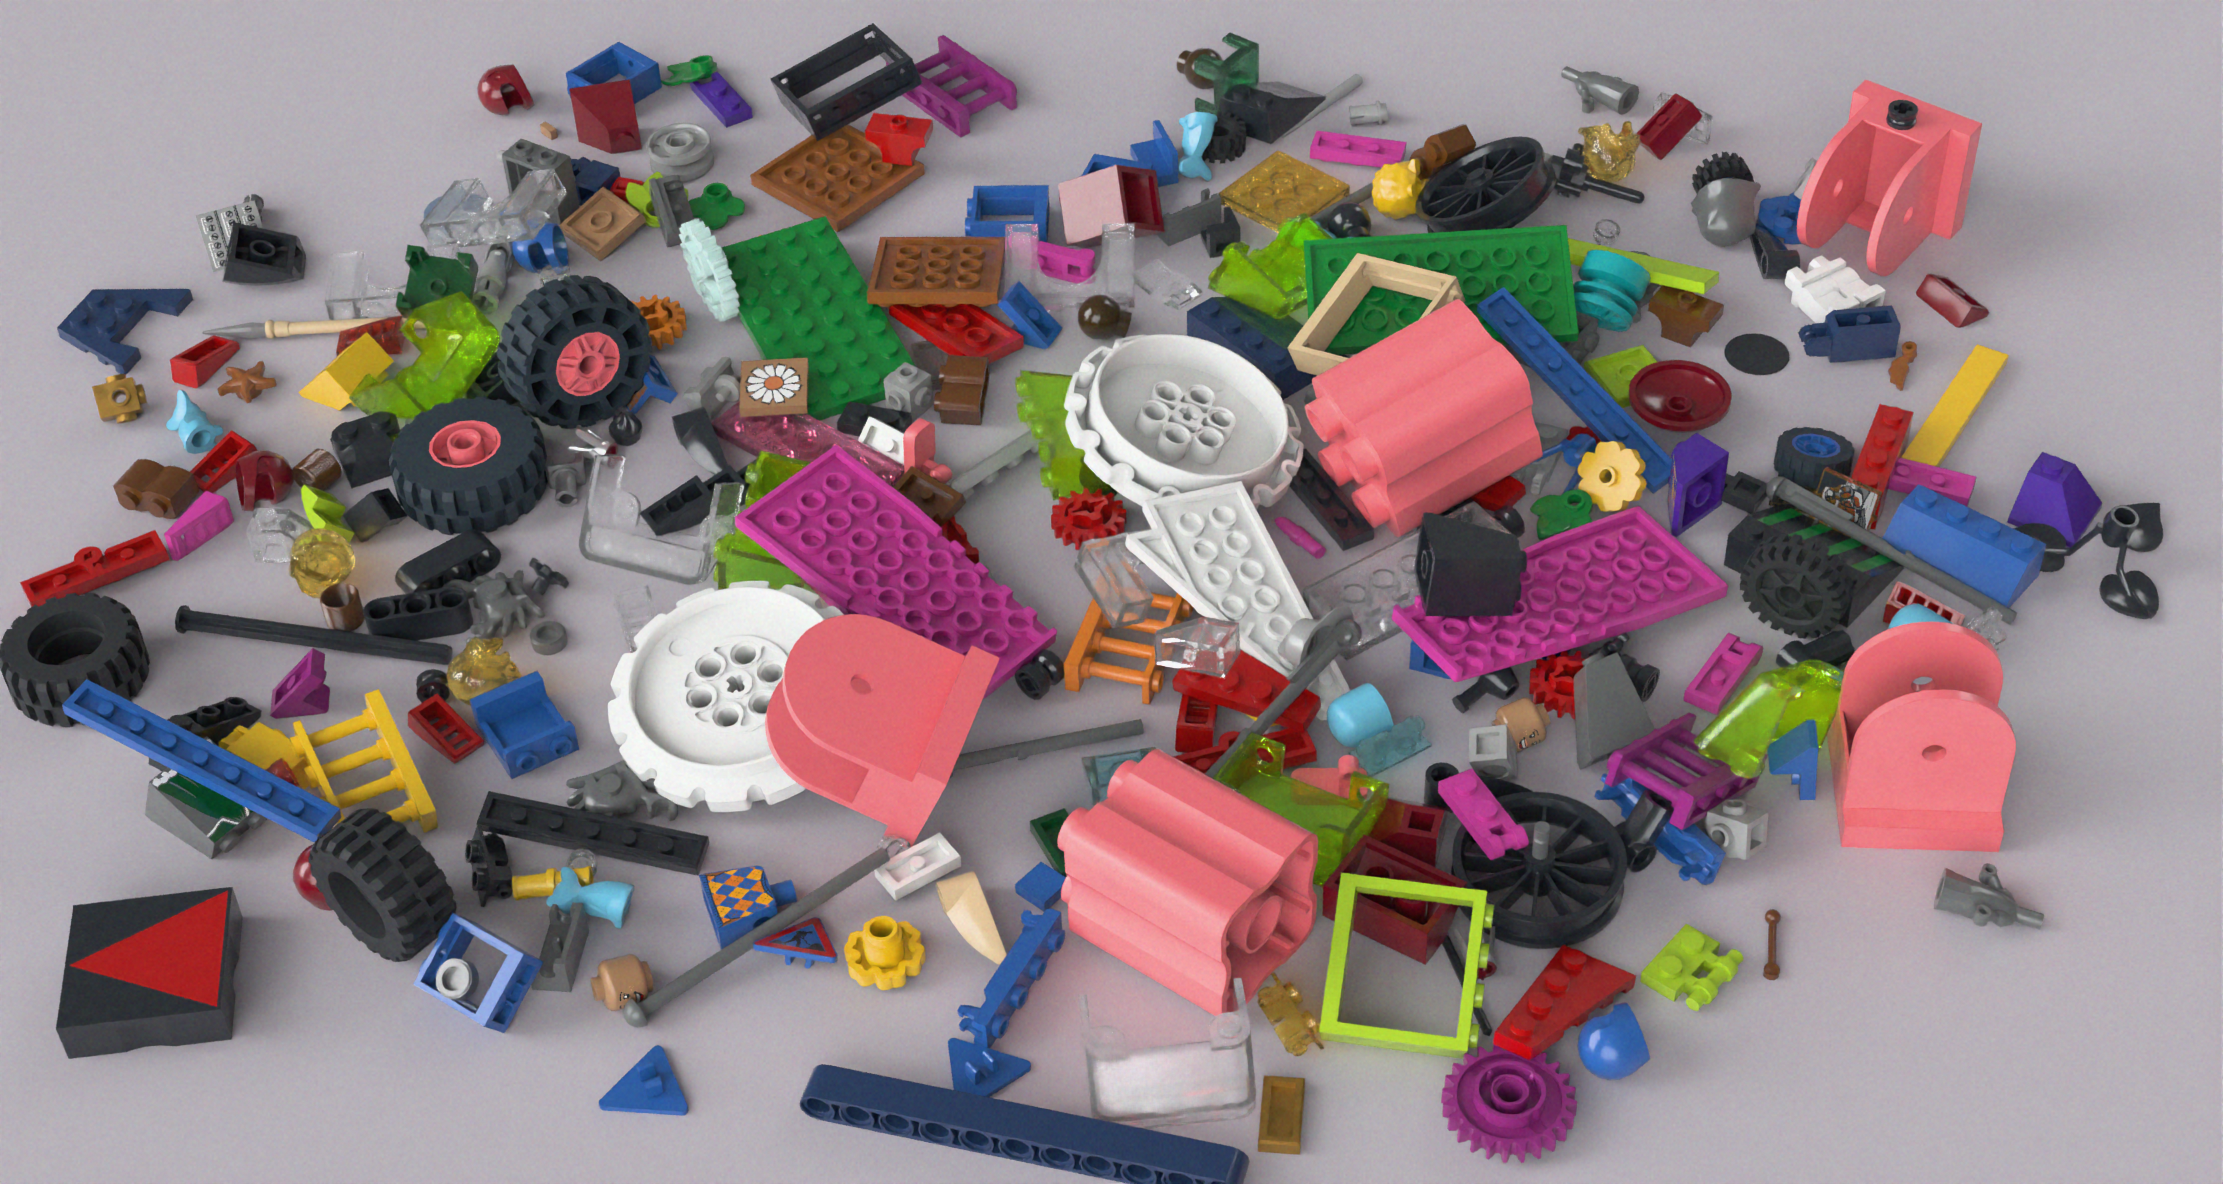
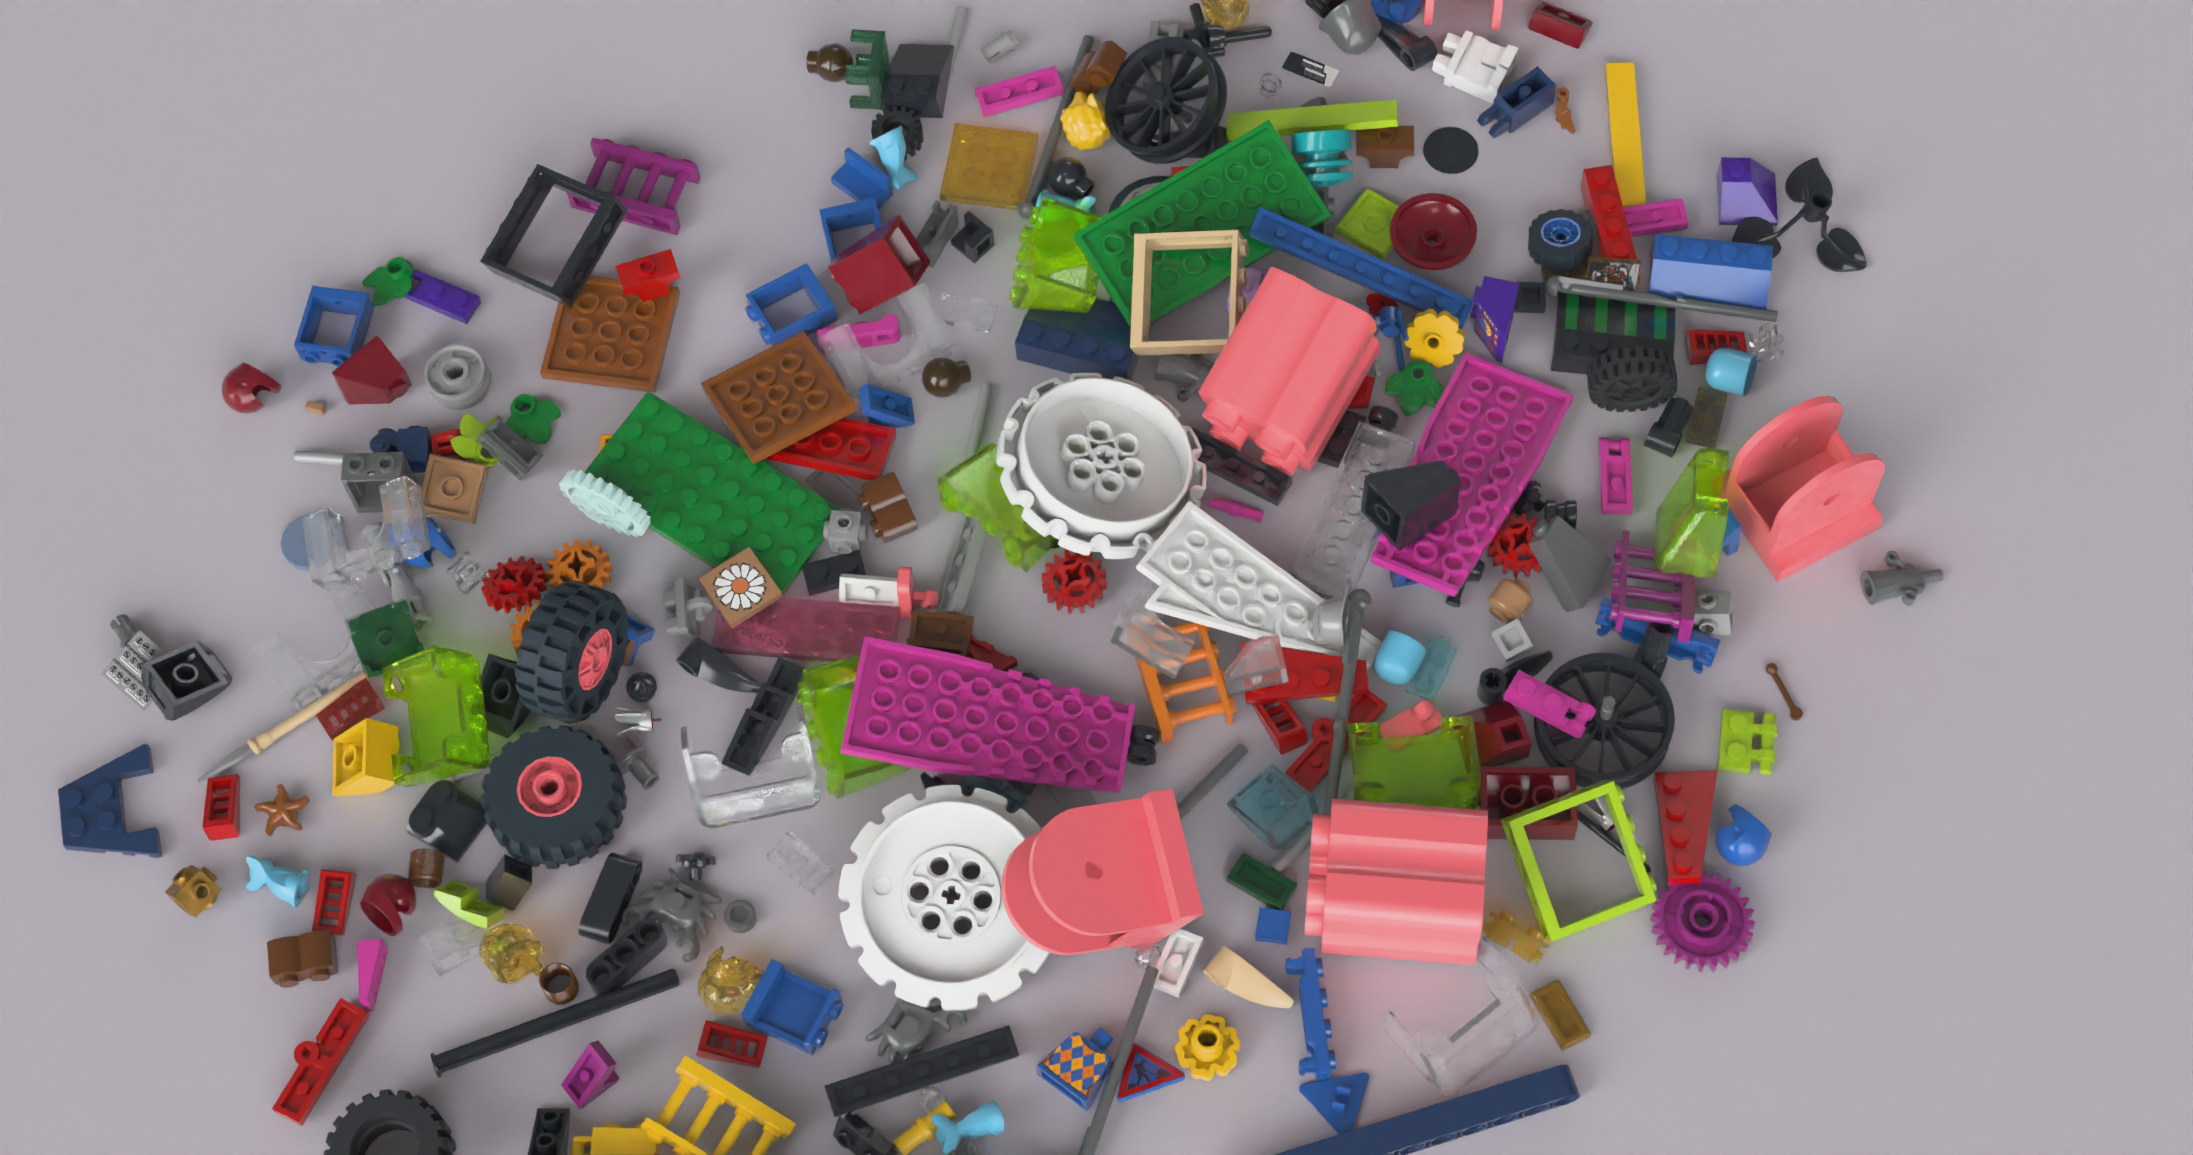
camera: 30 degrees left, 20 degrees up
black bush [416,669,450,703] -> none
none -> sticker [1282,52,1339,87]

